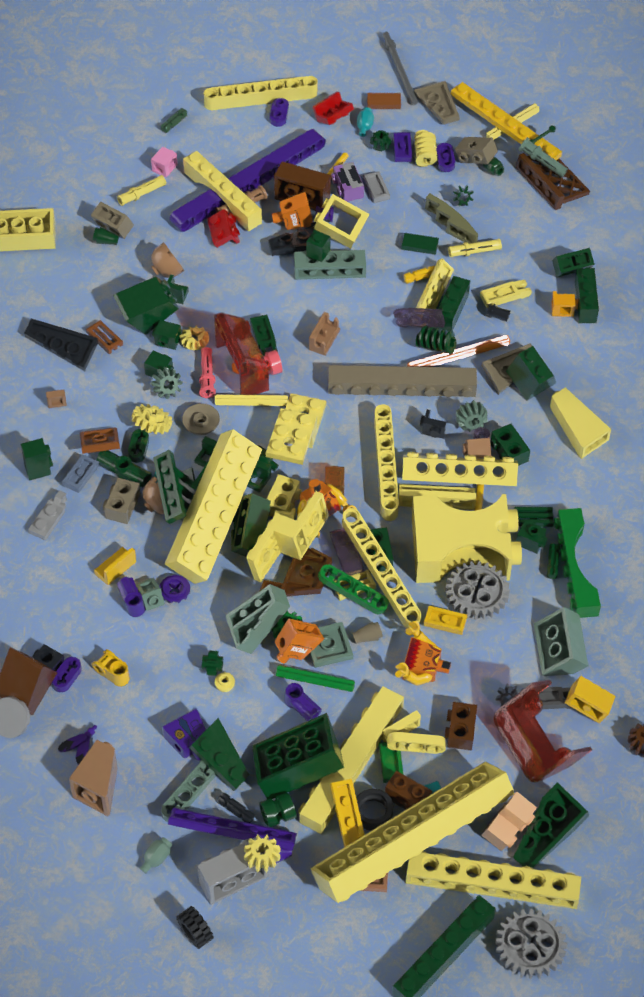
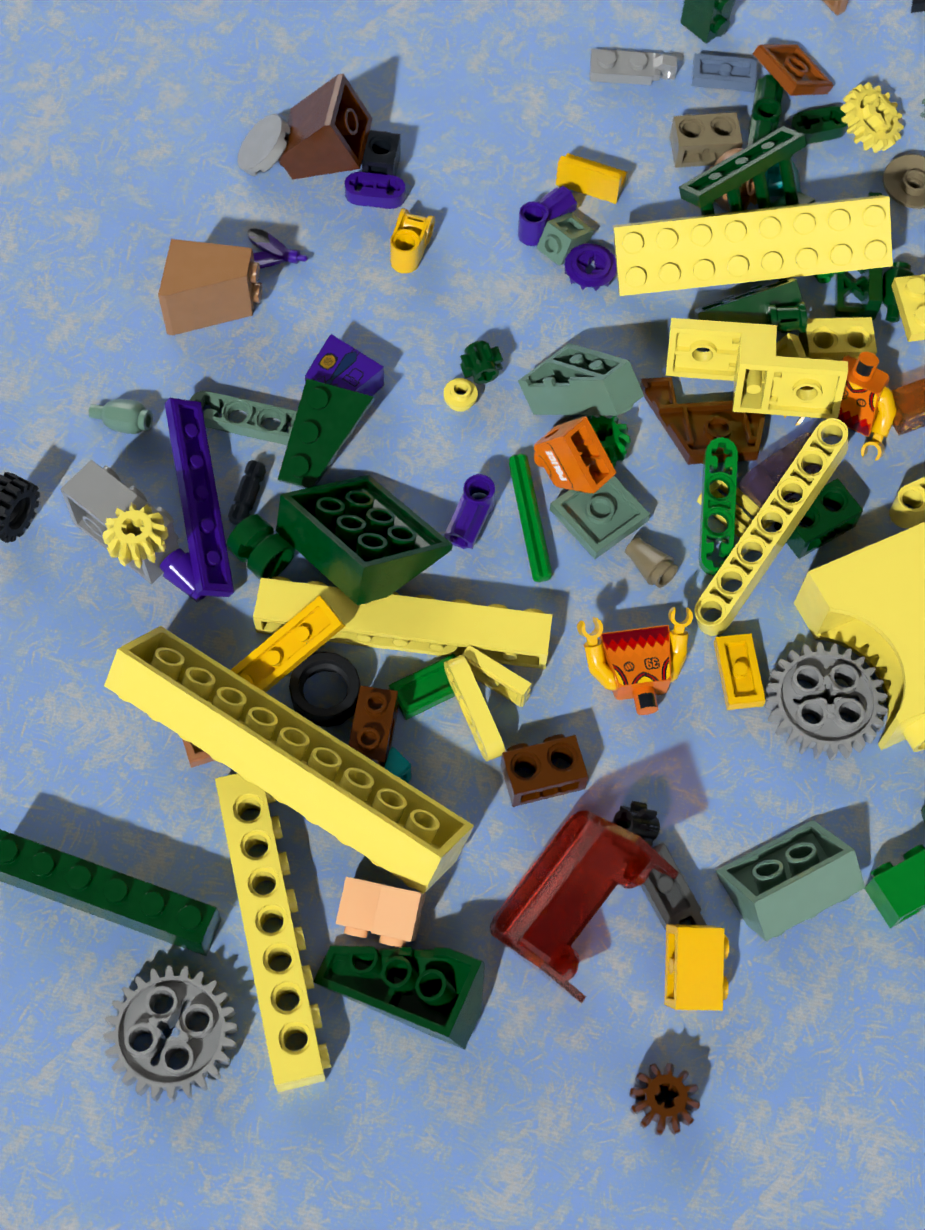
camera: 65 degrees right, 10 degrees up
none -> dark green bush [768,301,807,333]

